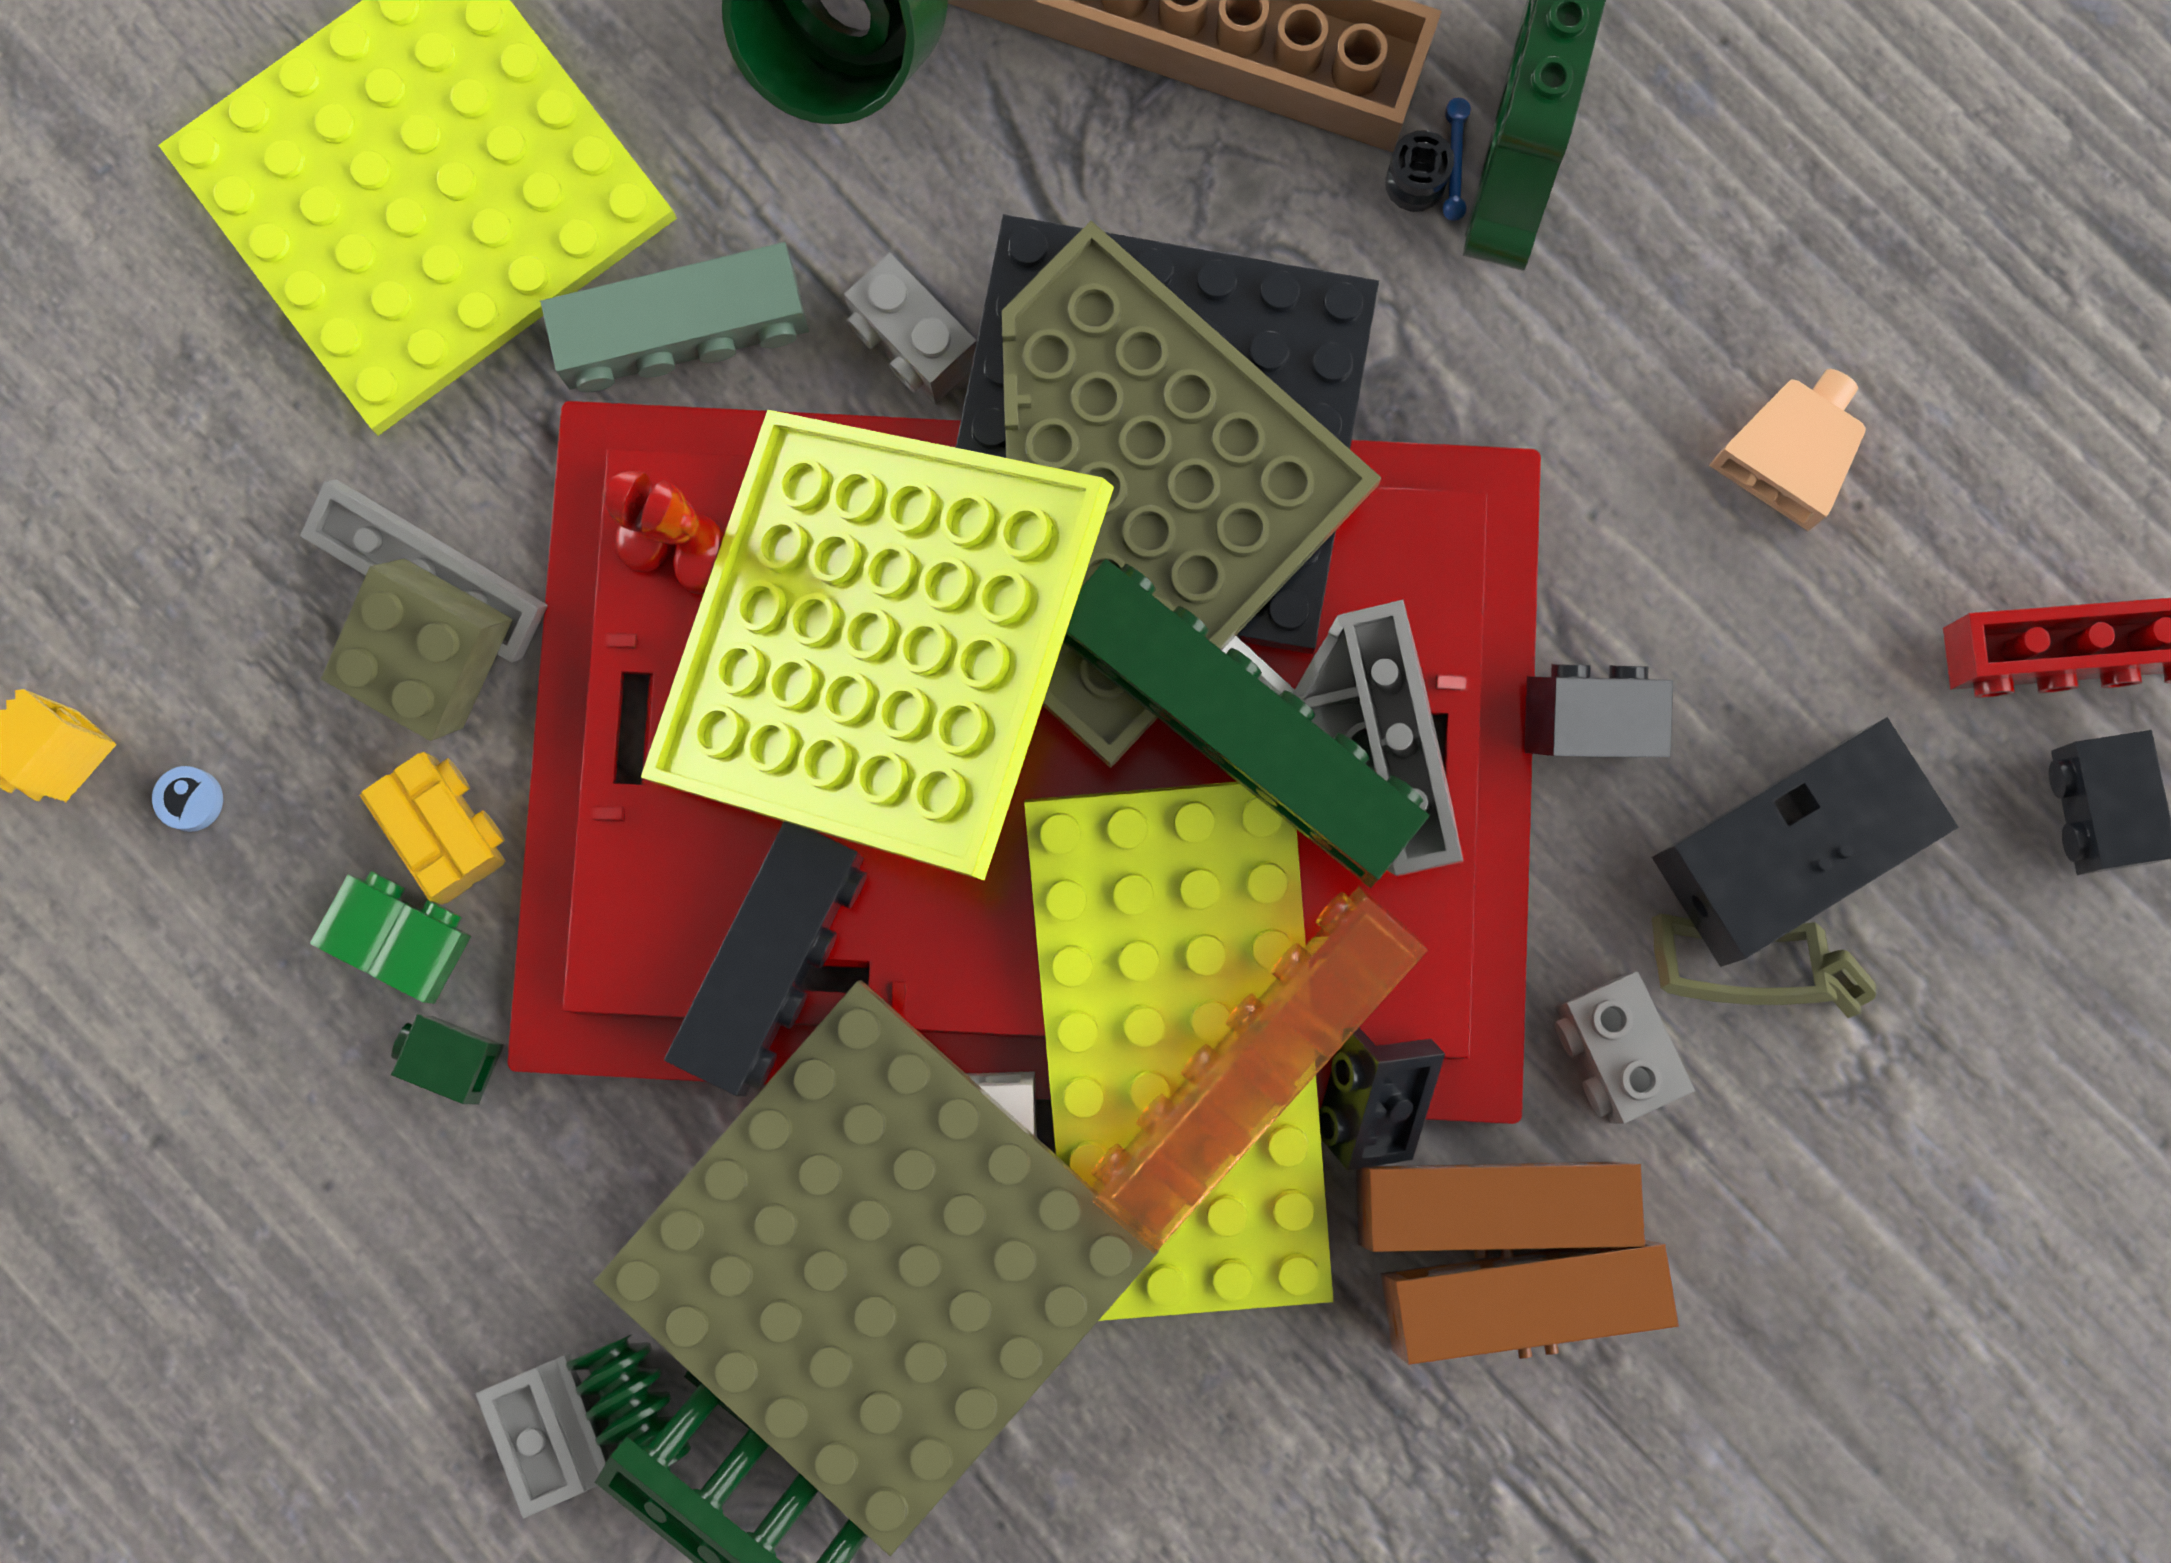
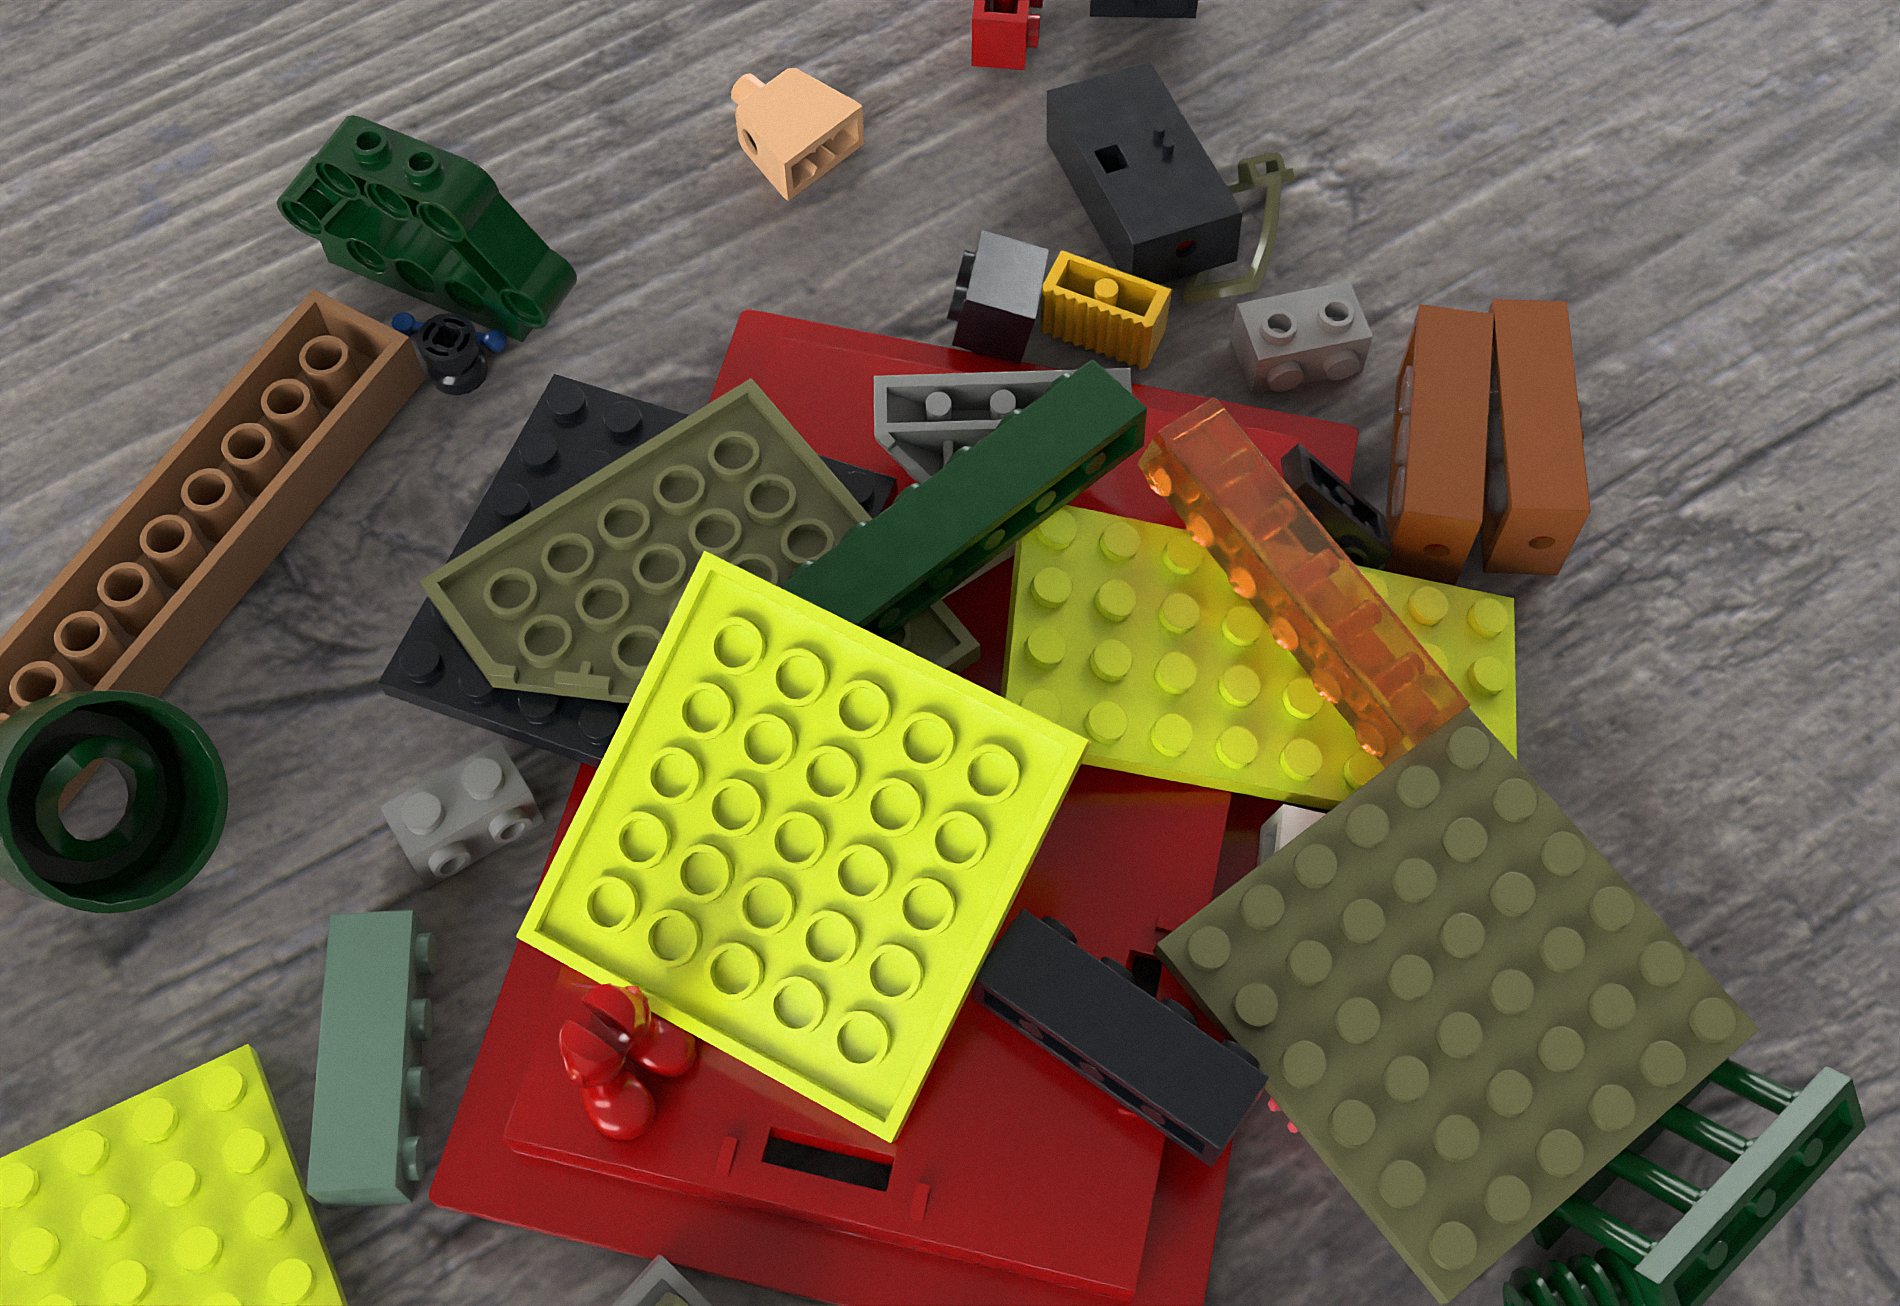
camera: 80 degrees left, 20 degrees down
none -> yellow brick [1040,251,1173,370]

